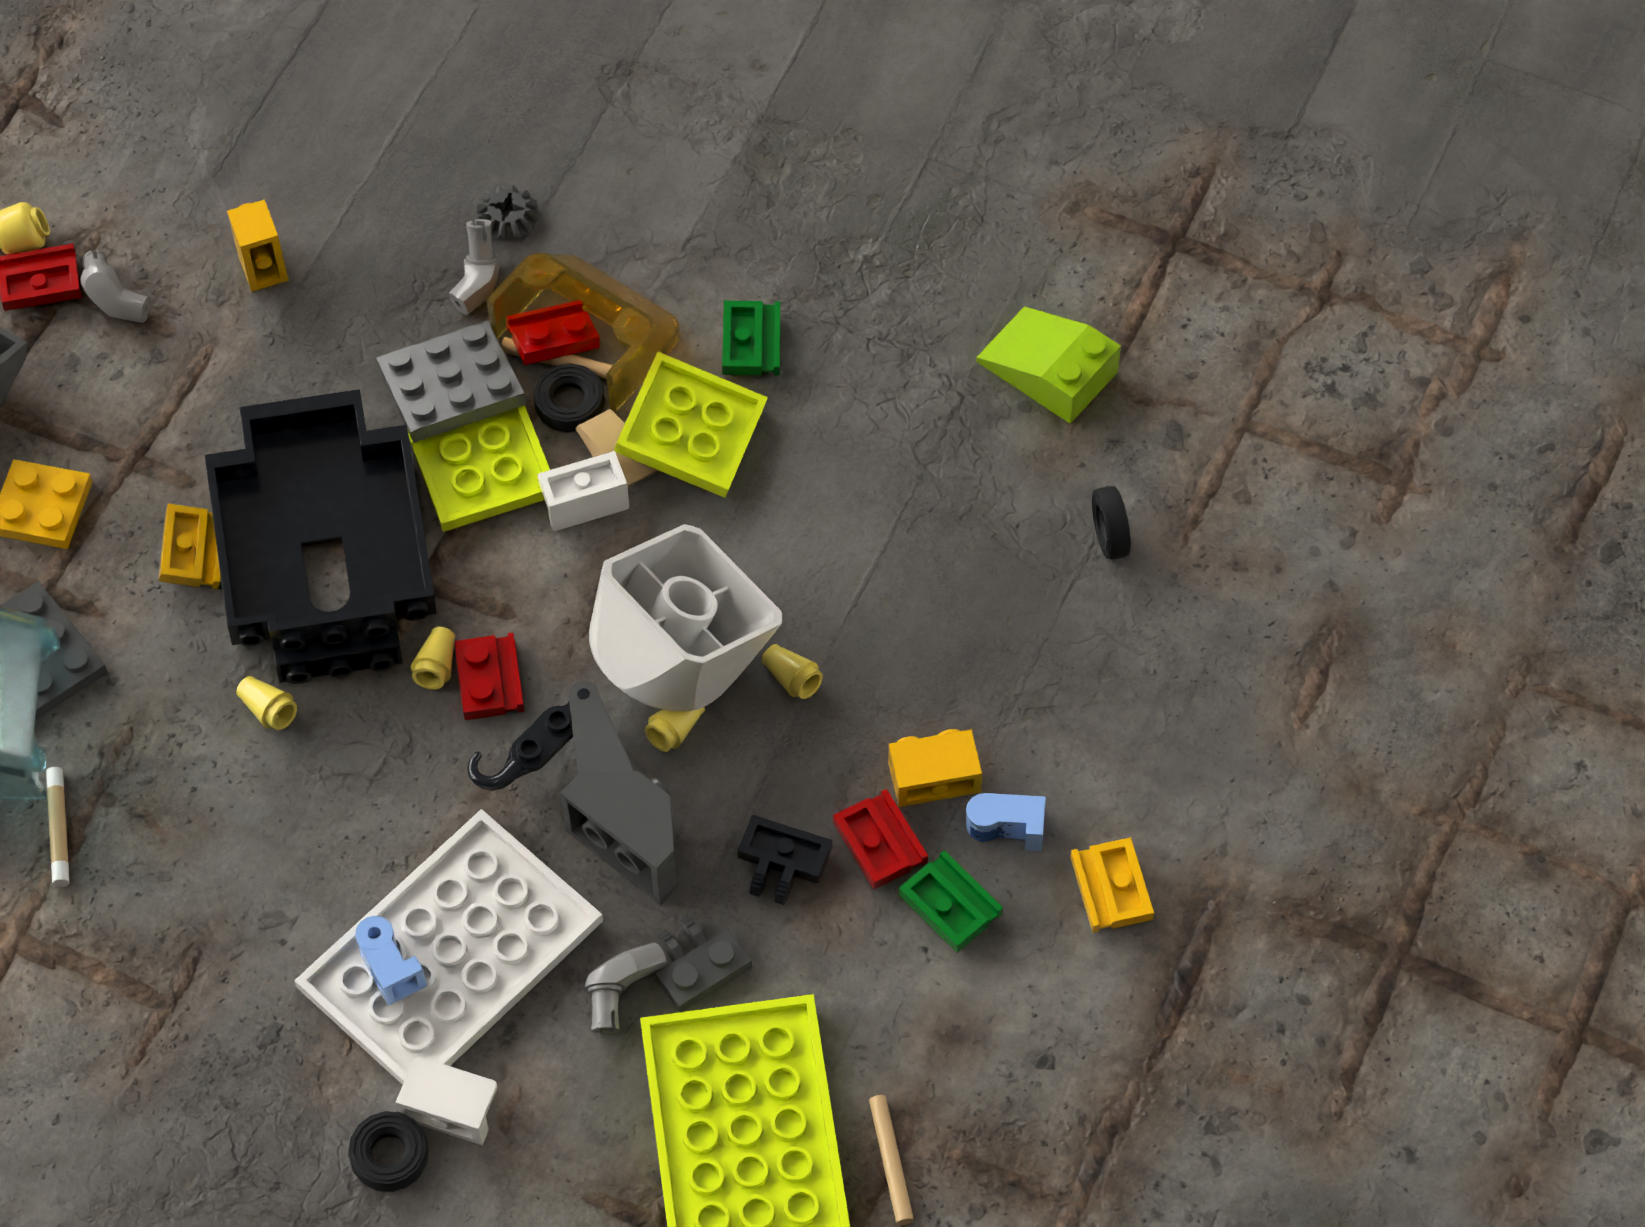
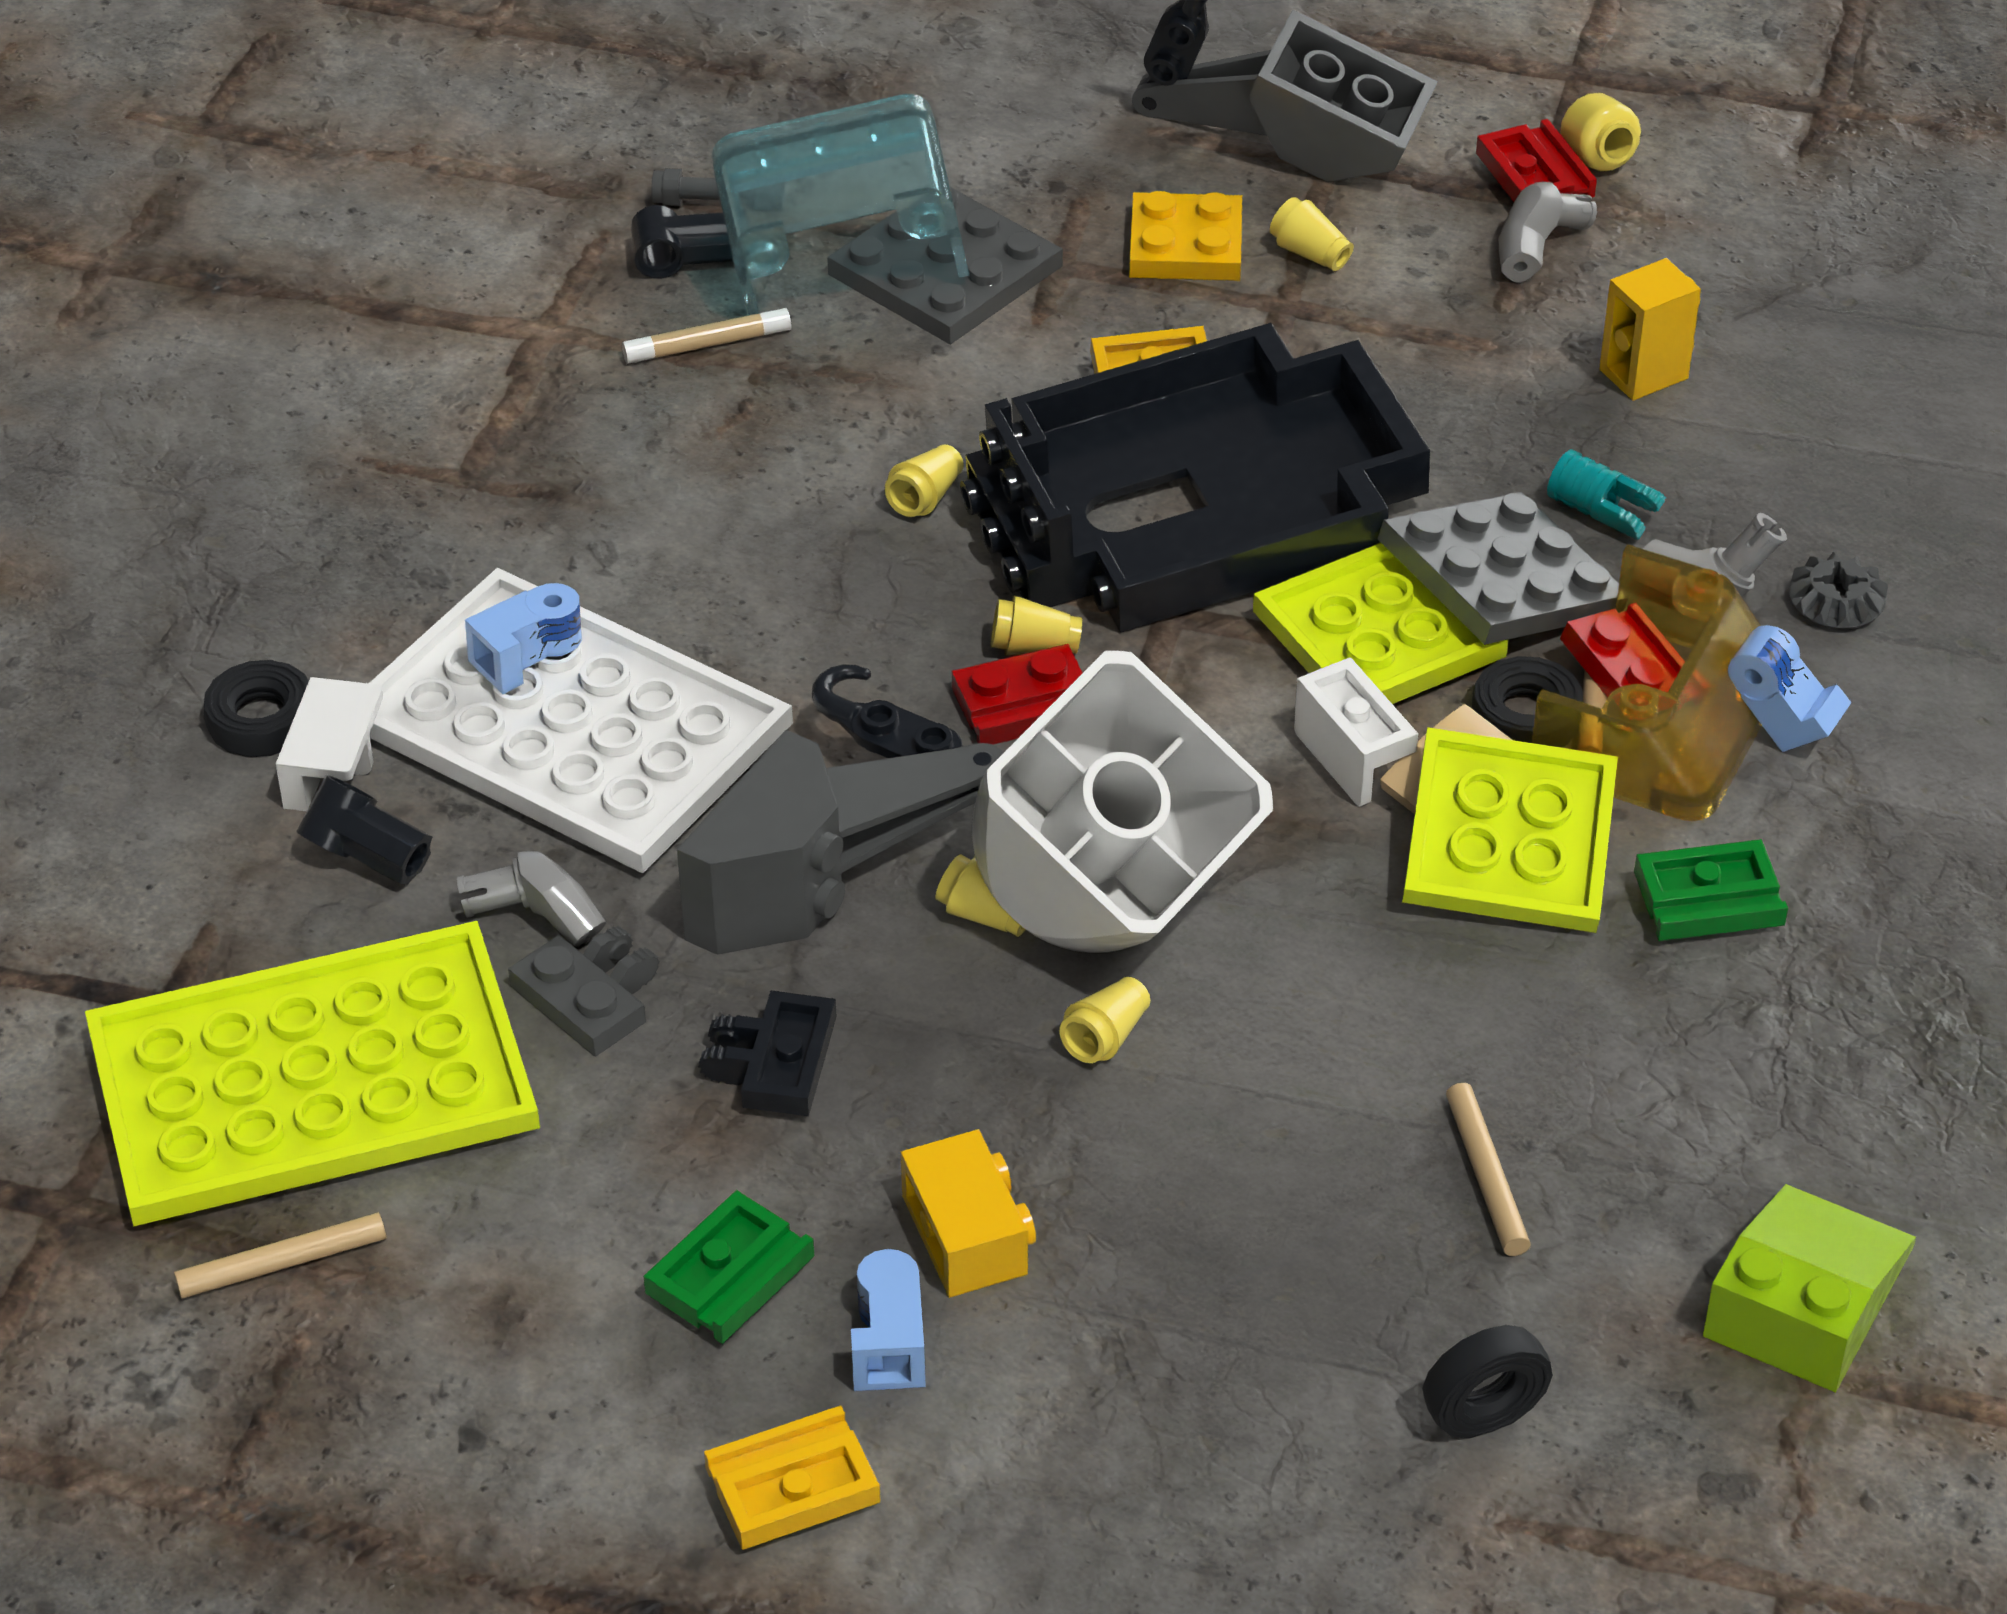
camera: 80 degrees right, 15 degrees down
red plate [833,789,928,890] -> none
none -> black piece [296,775,433,885]
none -> light yellow cone [1270,197,1354,271]
none -> tan bar [1446,1083,1531,1256]
none -> teal hinge [1547,449,1666,540]
none -> light blue leg [1728,625,1851,752]

